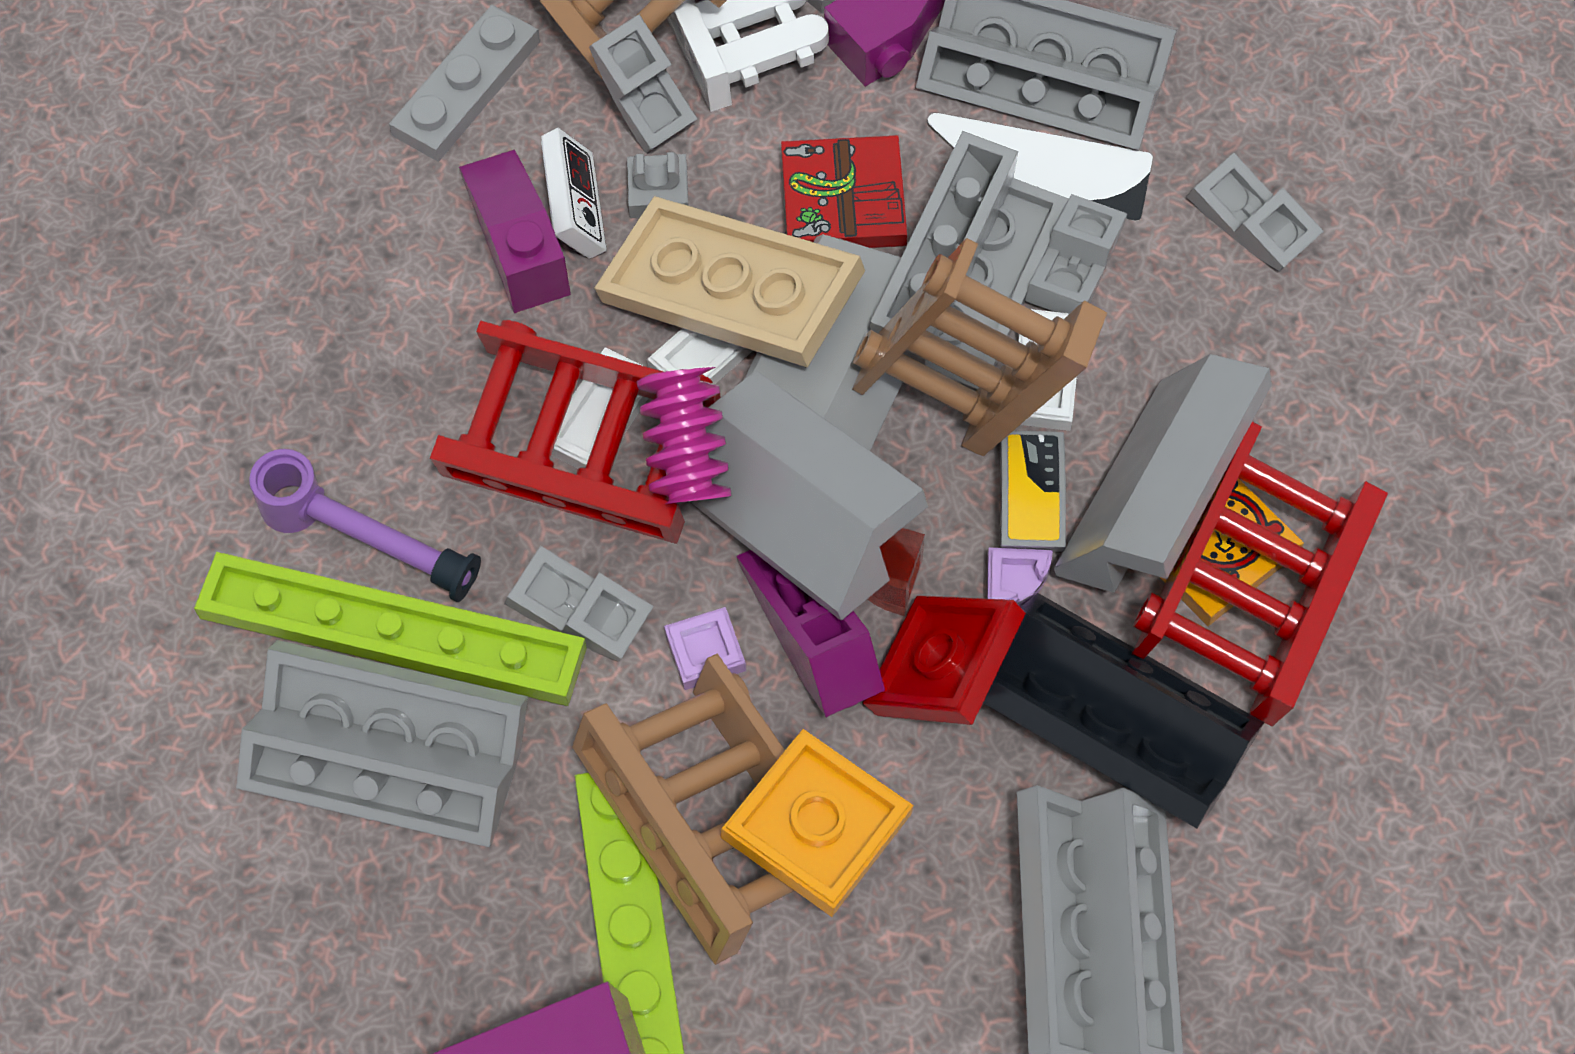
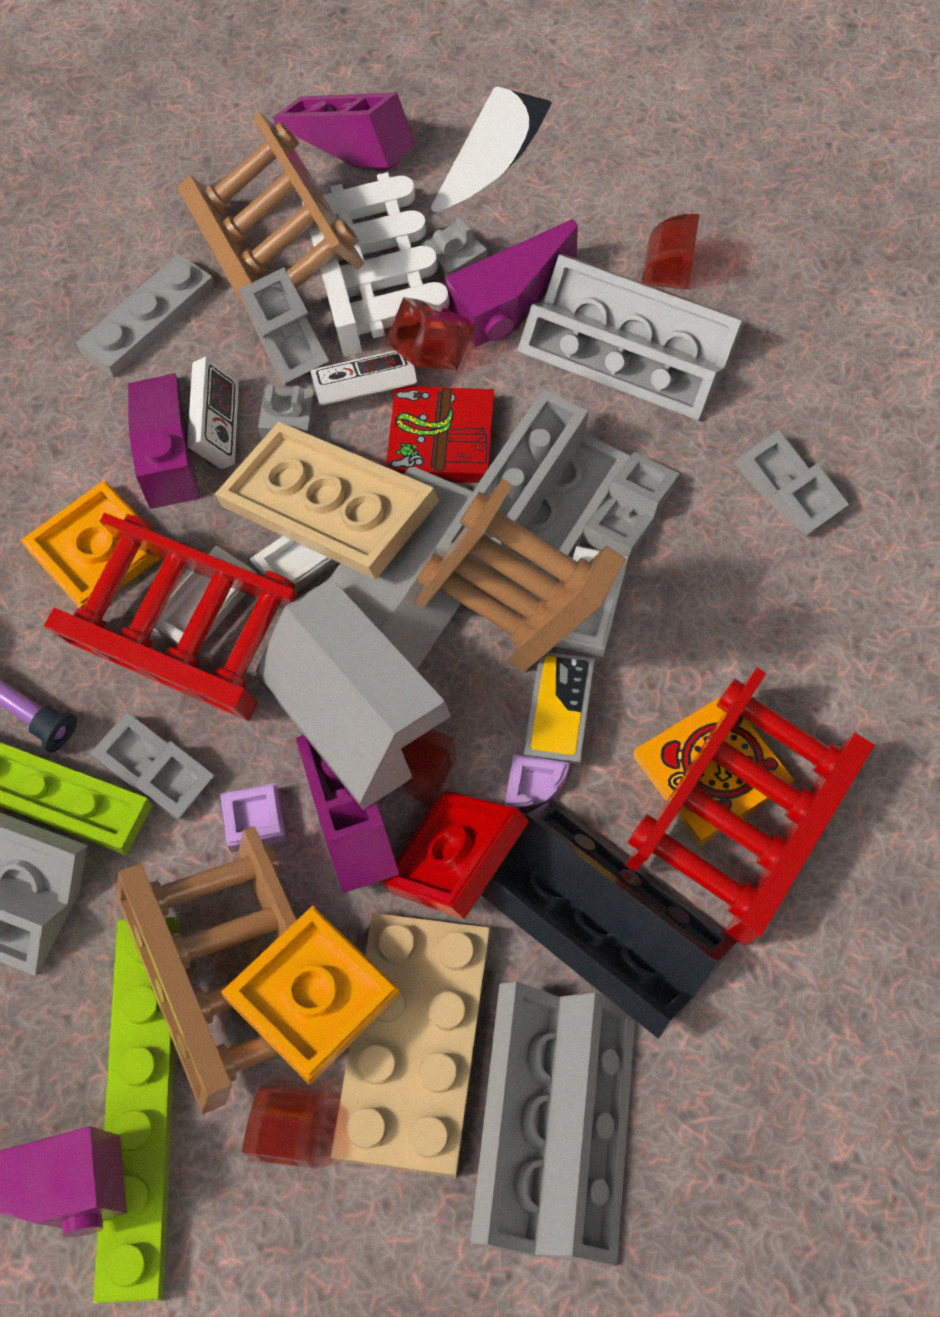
camera: 10 degrees right, 0 degrees up
dark pink piece [637,367,732,504] -> none
white sticker [928,113,1153,221] -> none
light grey slope [1054,354,1272,593] -> none
none -> light orange tile [21,480,161,609]
none -> clear red brick [242,1085,325,1169]
none -> white tile [310,348,417,406]
none -> tan plate [331,913,490,1178]
none -> clear red brick [386,297,475,370]

